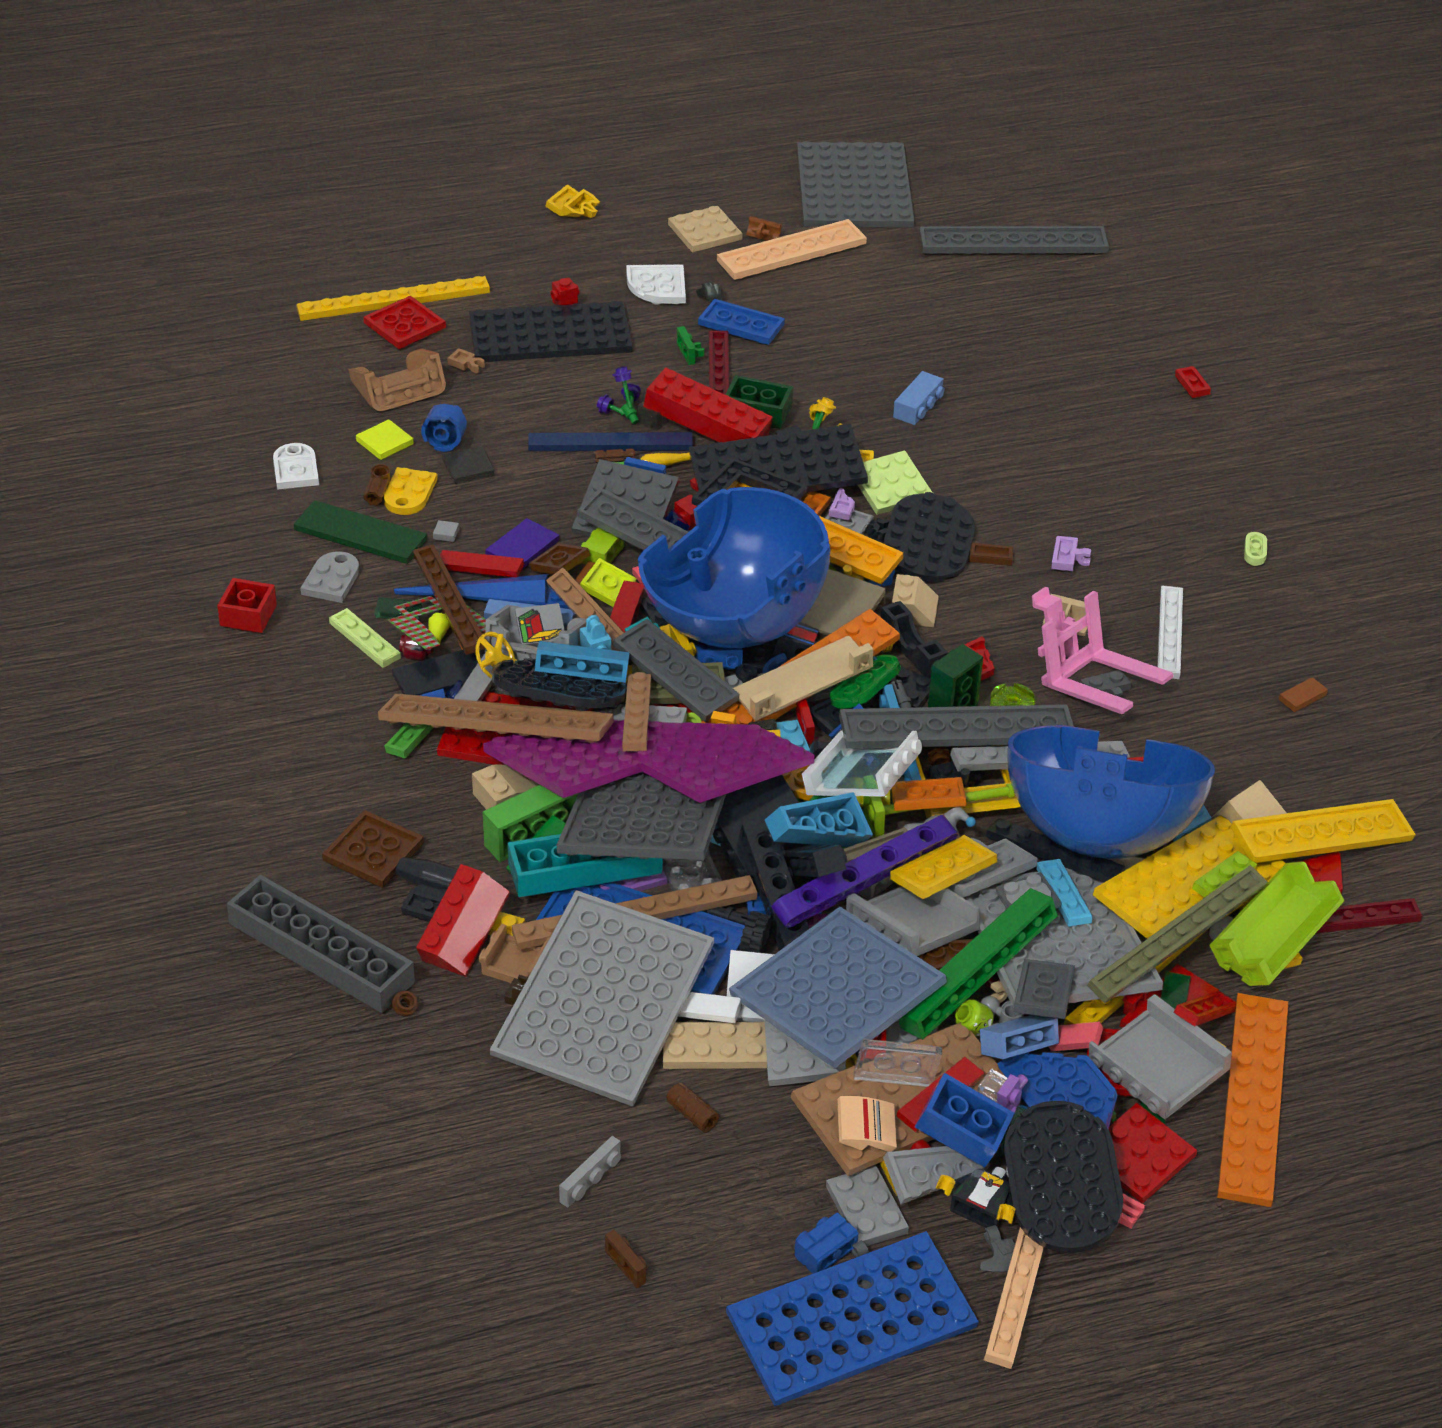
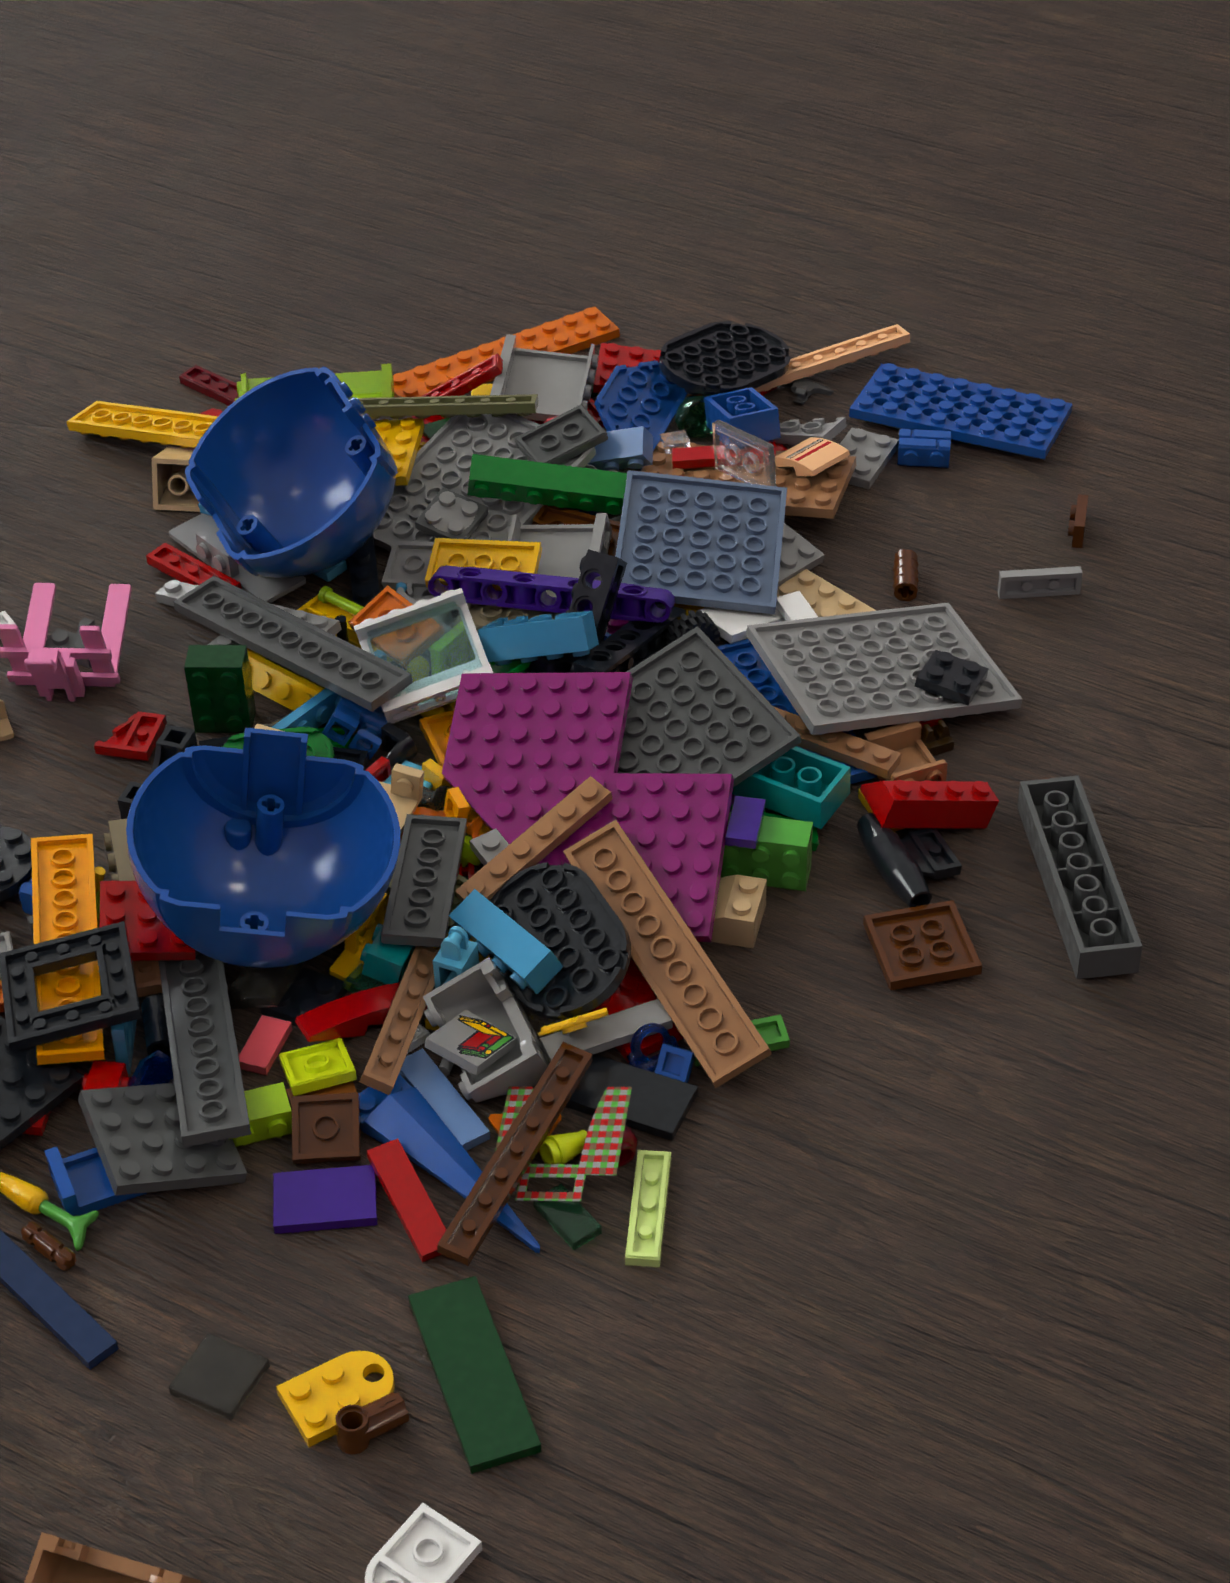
camera: 130 degrees left, 0 degrees up
red brick [217,578,277,633] -> none
light grey plate [300,552,359,603] -> none
neon yellow tile [356,419,414,460] -> none
blue brick [421,404,467,452] -> none
light grey tile [433,520,459,542] -> none
tan slope [892,574,939,627] -> none
torso [935,1167,1016,1228] -> none
clear neon green plate [990,683,1036,706] -> none
medium lavender plate [997,1074,1028,1125] -> none
medium azure tile [1037,859,1092,927] -> none
none -> dark purple tile [725,796,766,849]
none -> black plate [914,650,989,706]

